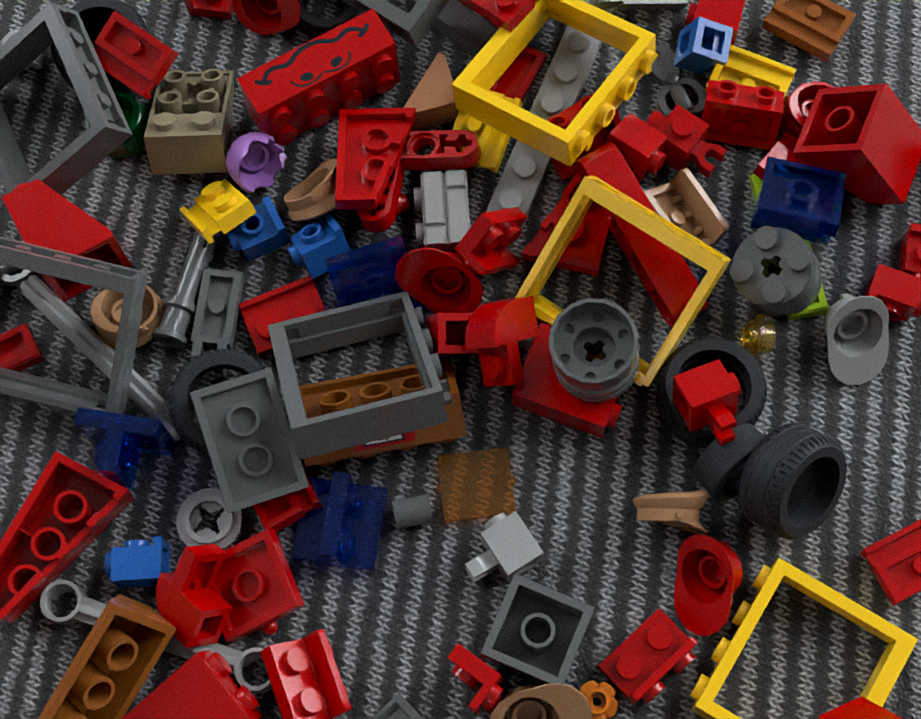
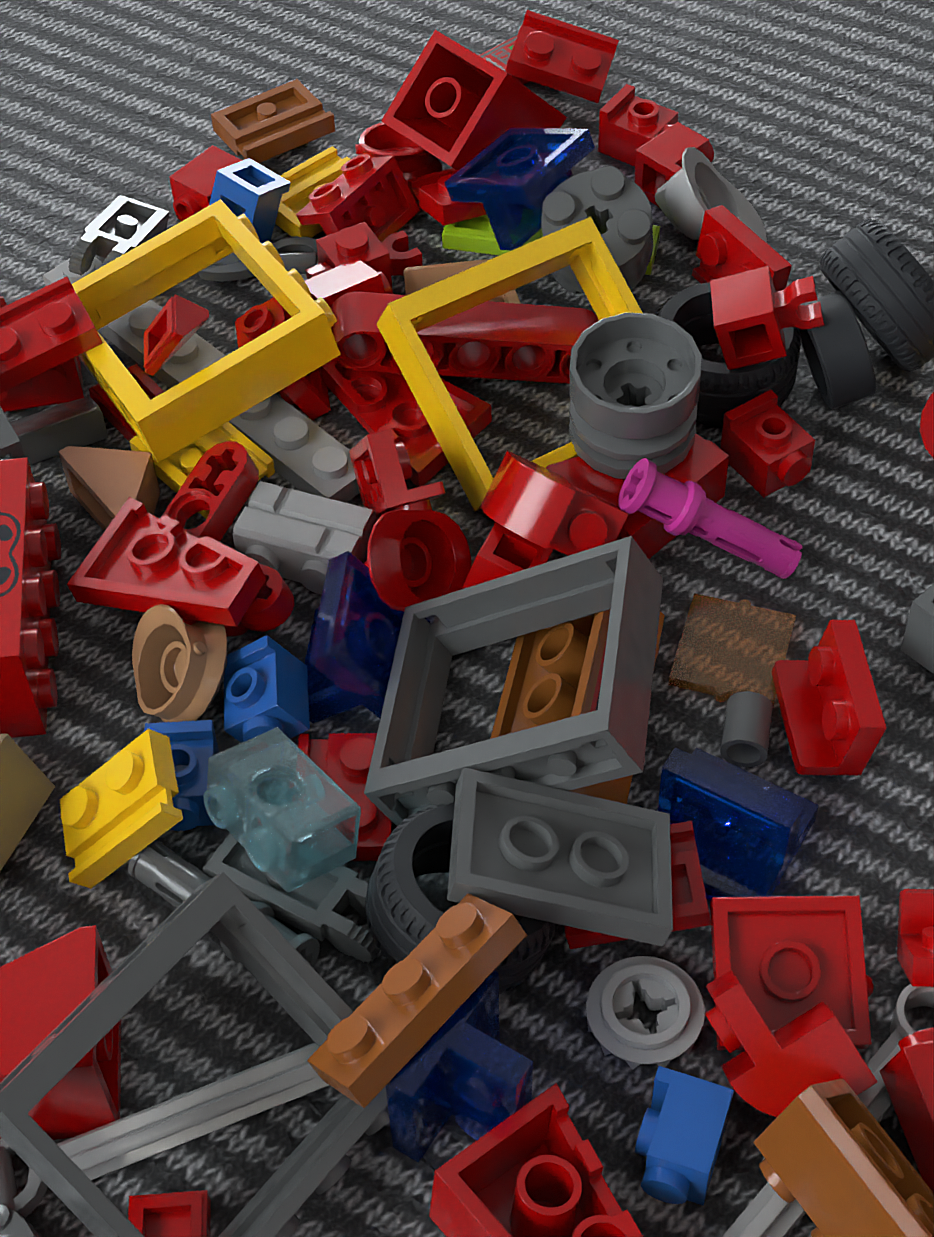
camera: 70 degrees left, 20 degrees down
medium nougat piece [89,285,165,349] -> none
medium lavender hair [225,132,288,192] -> none
light grey brick [465,511,544,584] -> none
medium nougat piece [632,490,710,534] -> none
clear yellow plate [741,314,776,357] -> none
none -> red slope [144,294,209,376]
none -> clear light blue brick [204,727,361,893]
none -> dark orange plate [307,893,527,1108]
none -> dark pink pin [618,458,802,579]
none -> red plate [692,205,792,292]
none -> red brick [720,390,815,497]
none -> red bracket [771,620,887,775]

